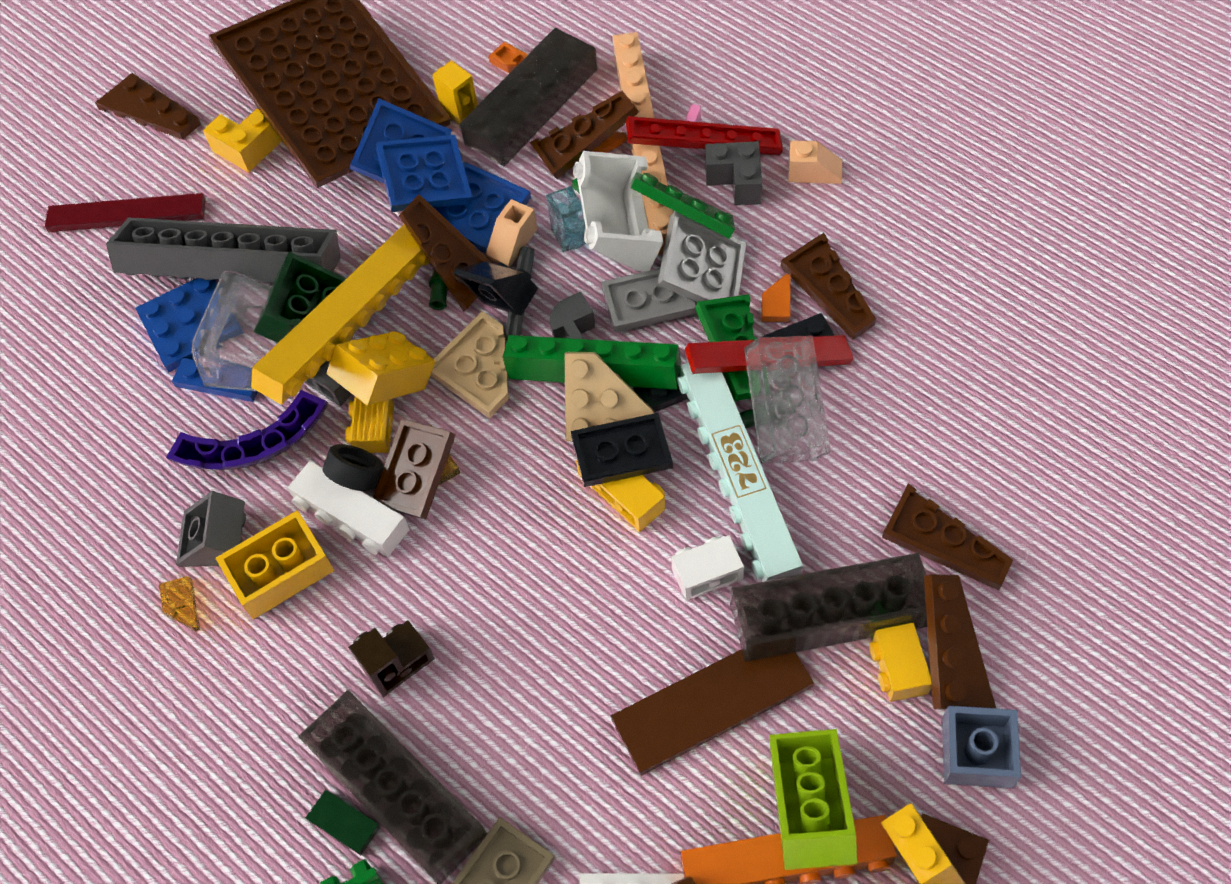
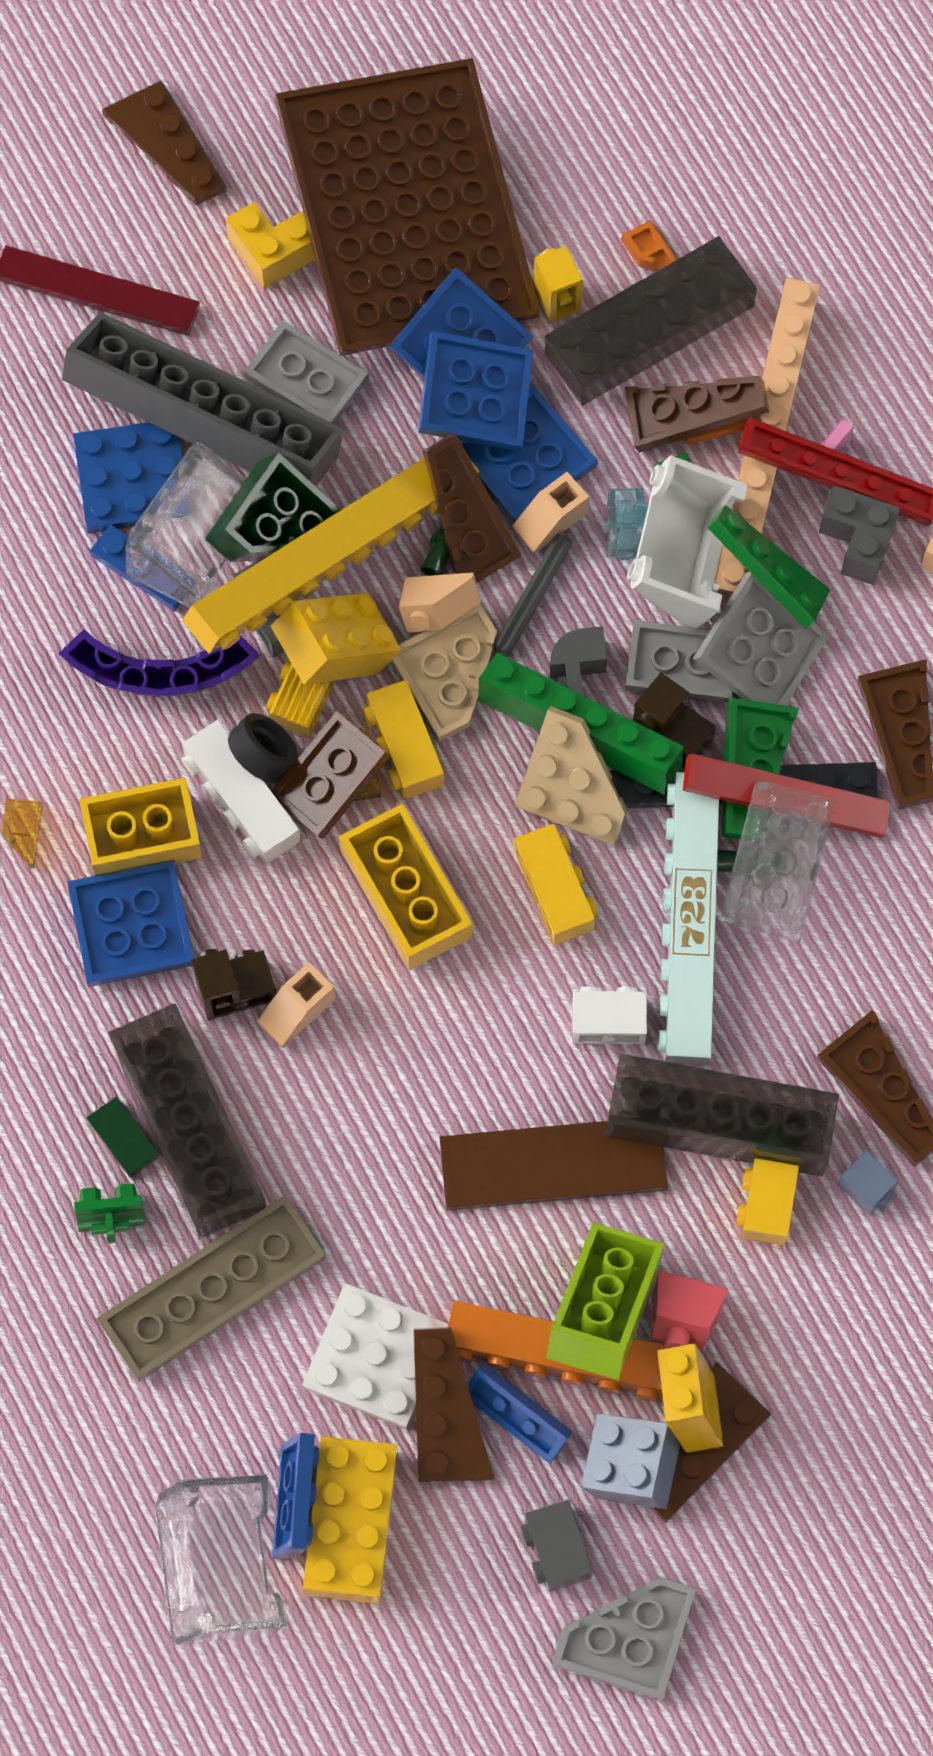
camera: 15 degrees right, 10 degrees up
dark grey slope [176,491,246,567] -> none
black slope [453,262,539,316] -> none
black tile [571,413,673,487] -> none
orange tile [761,274,791,323] -> none
reddish brown wing [924,574,996,709] -> none
sand blue brick [942,706,1021,788] -> none
none -> blue plate [67,860,194,987]
none -> light grey plate [244,320,369,424]
none -> light nougat slope [257,962,336,1048]
none -> yellow brick [339,803,473,971]
none -> yellow brick [363,679,444,800]
none -> light nougat slope [399,573,481,633]
none -> dark brown brick [633,672,716,768]
none -> coral torso [651,1270,728,1352]
none -> sand blue brick [837,1151,899,1215]

